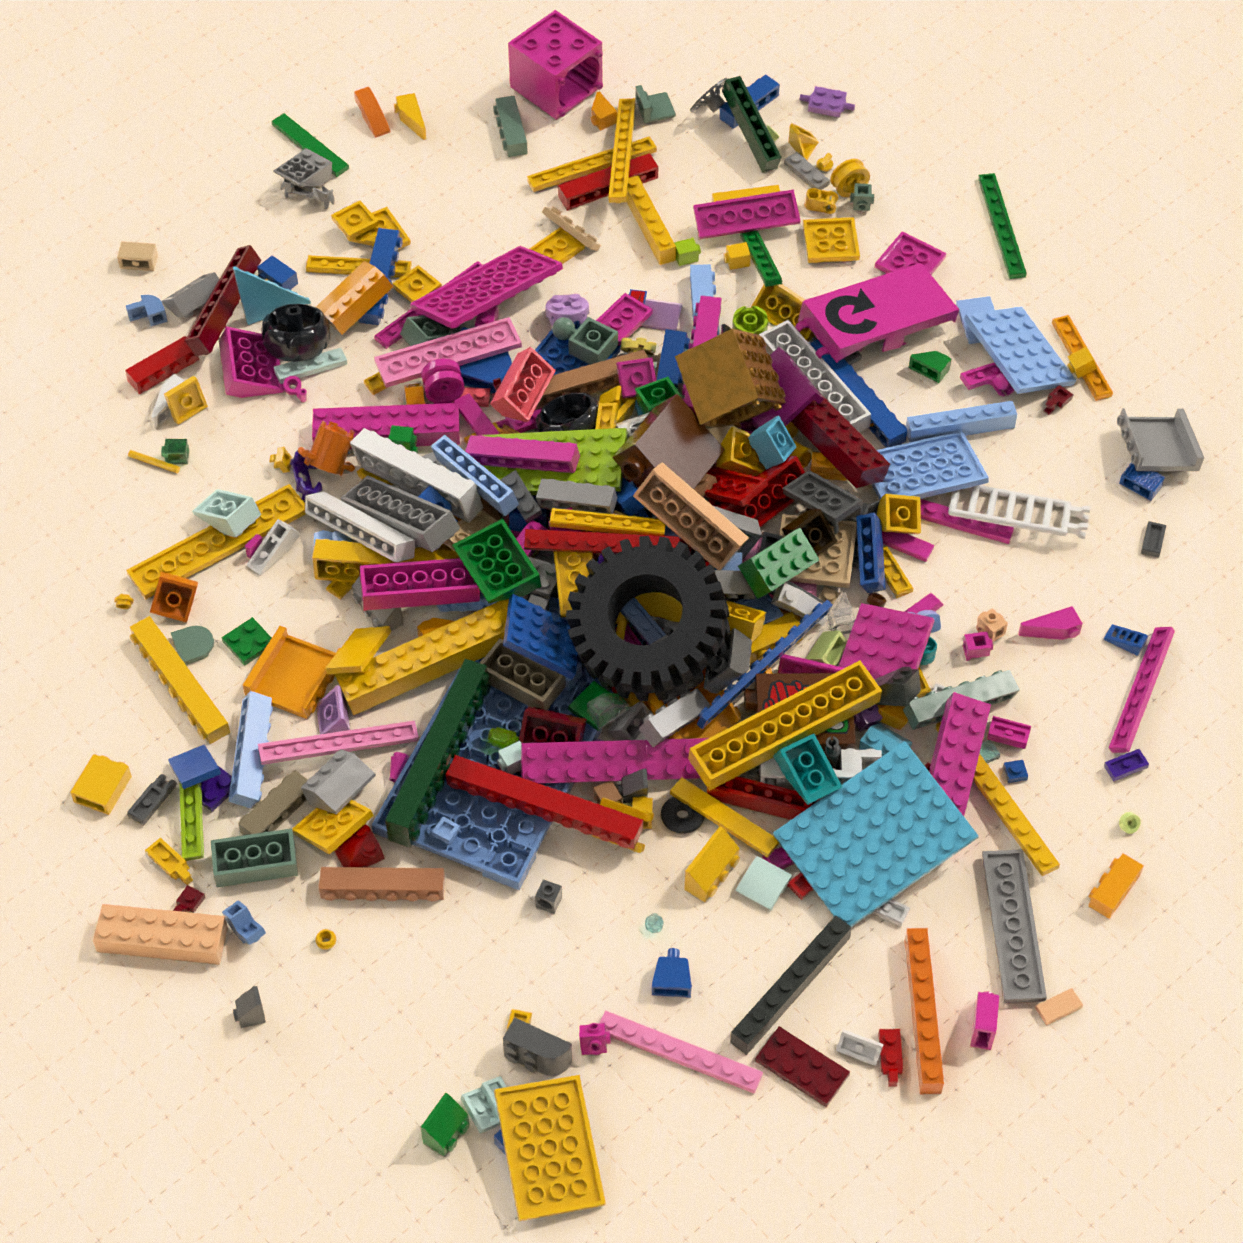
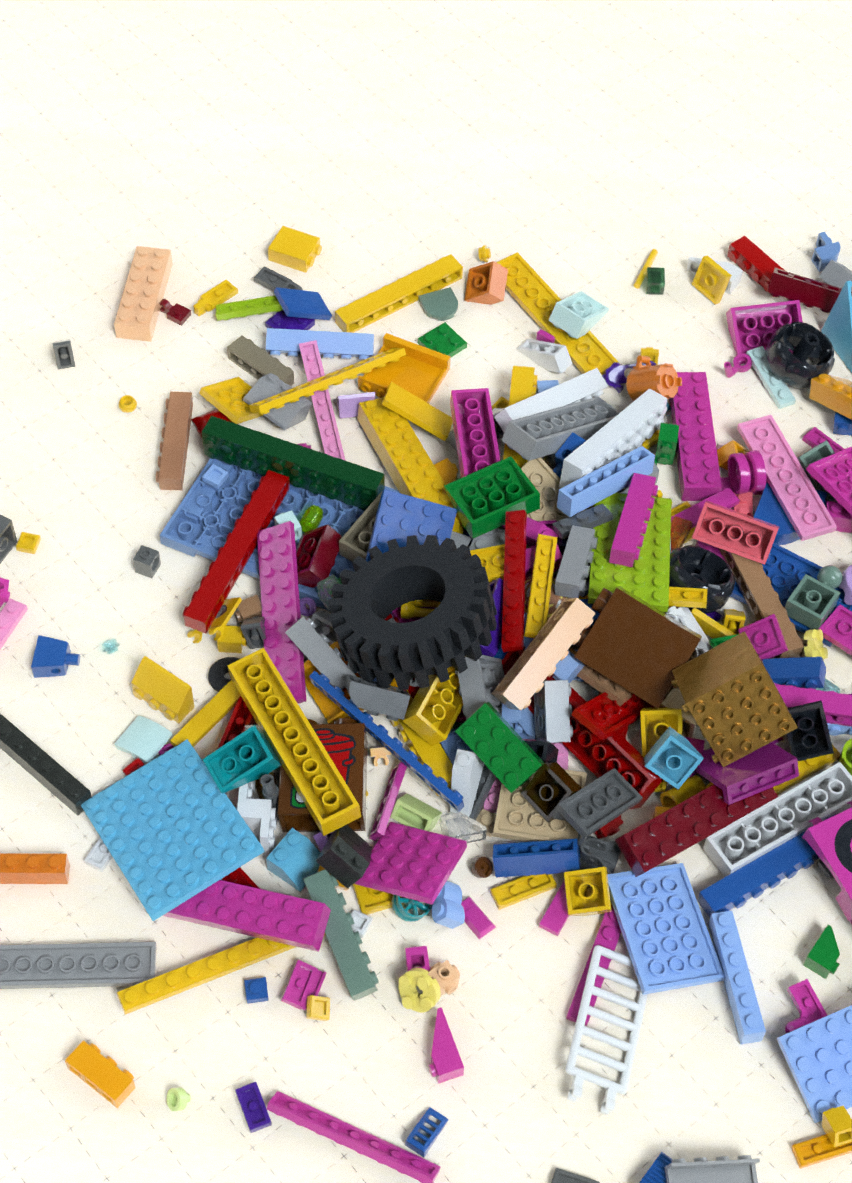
camera: 90 degrees right, 0 degrees up
sand green brick [210,828,299,888] -> none
medium blue brick [222,900,266,946] -> none
clear light blue tile [980,740,1001,763] -> none
dark red plate [1043,385,1074,415] -> none
none -> yellow plate [249,348,406,415]
none -> yellow tile [306,995,330,1021]
none -> light yellow plate [399,968,441,1013]

